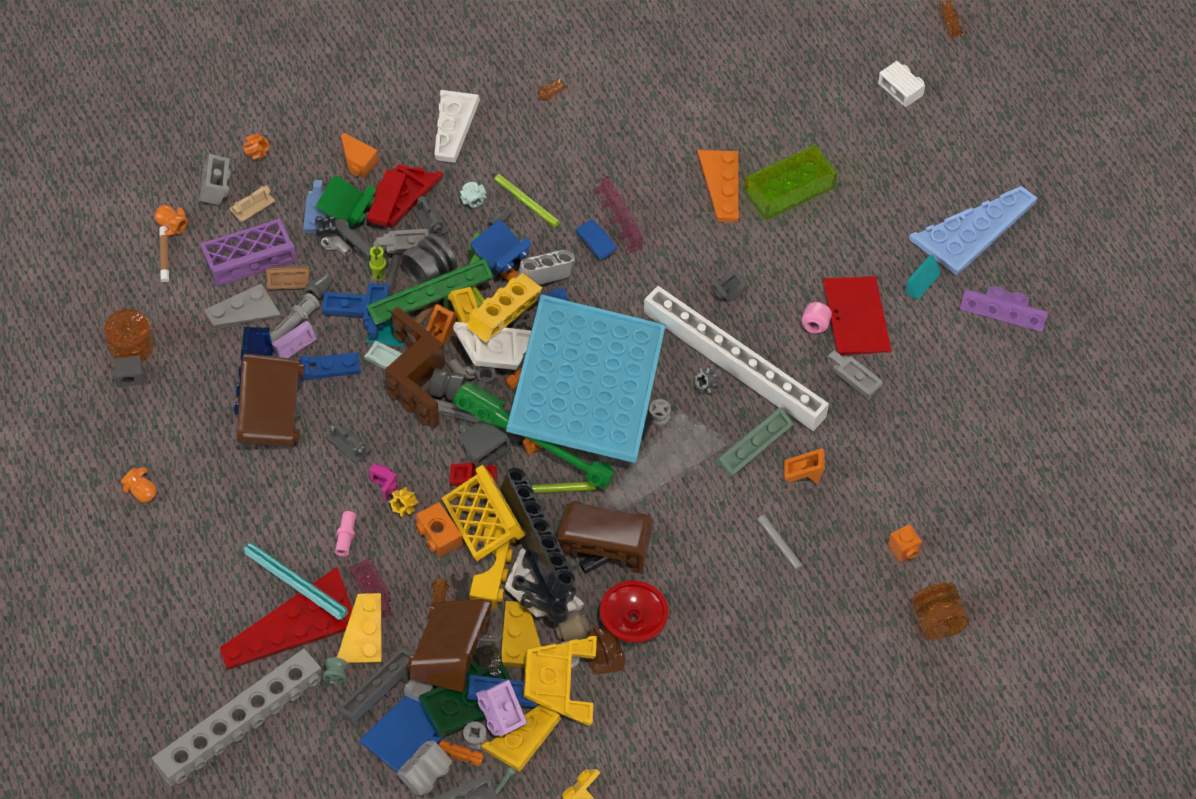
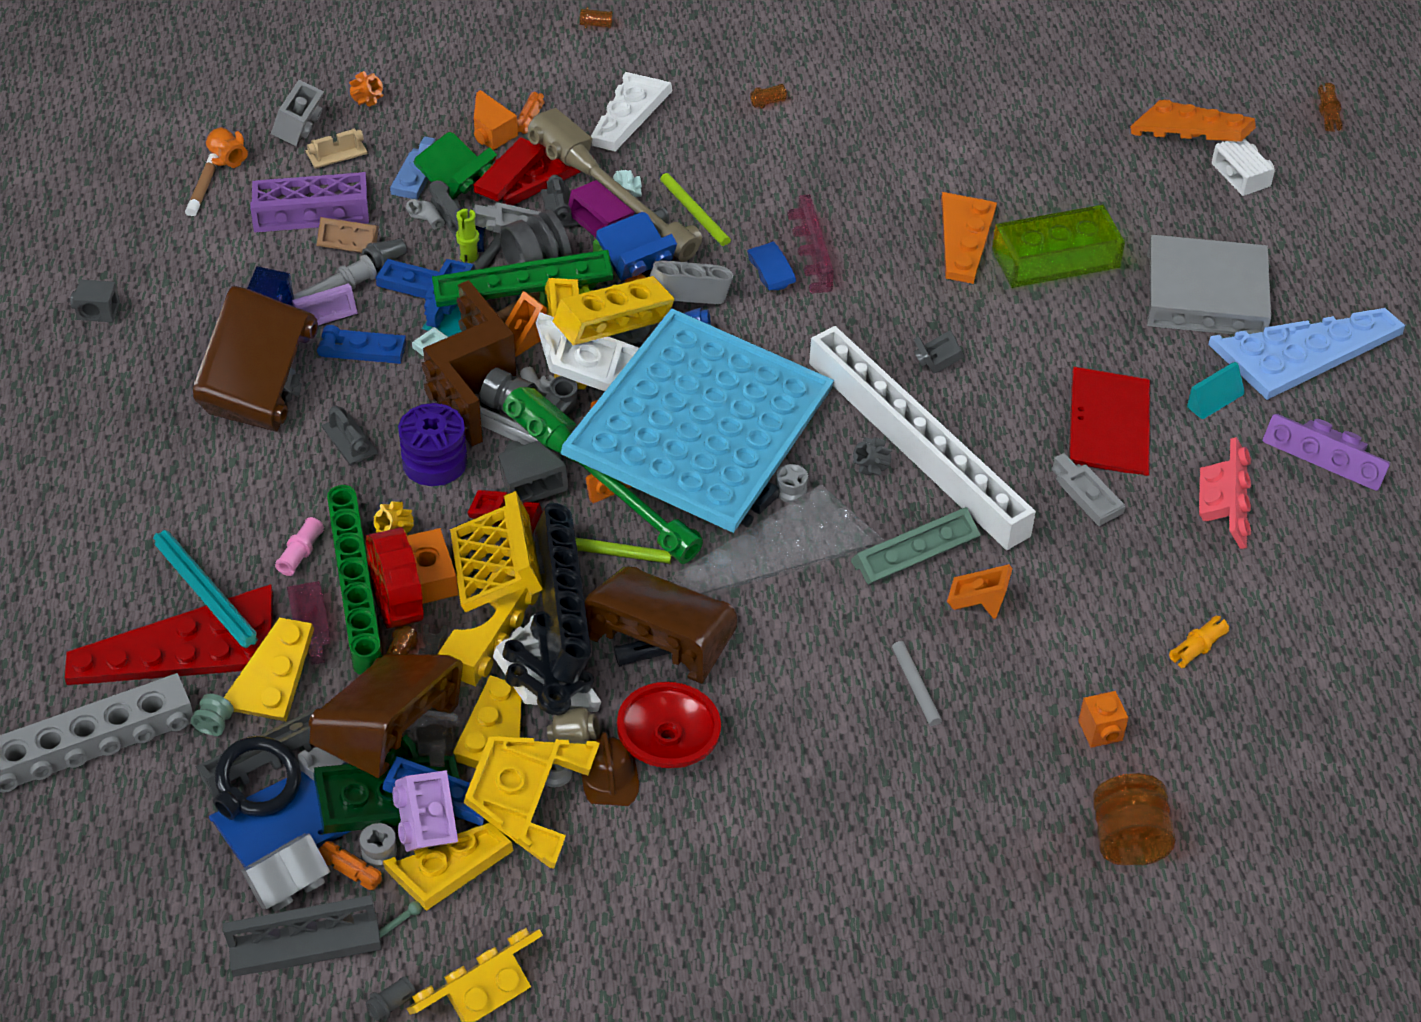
camera: 15 degrees right, 10 degrees down
clear orange wheel [104,309,154,363] -> none
orange animal [121,467,157,503] -> none
light grey wing [204,284,281,329] -> none
black wheel [315,215,336,237] -> none
dark pink bracket [369,463,399,501] -> none
bright pink head [802,302,832,334] -> none
none -> black piece [213,736,301,820]
none -> green beam [327,485,382,675]
none -> red connector [366,527,424,628]
none -> dark purple wheel [398,403,468,486]
none -> orange axle [517,91,544,134]
none -> dark tan bar [528,108,702,262]
none -> magenta brick [568,180,634,238]
none -> clear orange pin [580,7,613,28]
none -> orange wing [1130,100,1256,142]
none -> light grey panel [1147,235,1271,335]
none -> light orange pin [1169,615,1229,668]
none -> coral bracket [1199,437,1251,549]

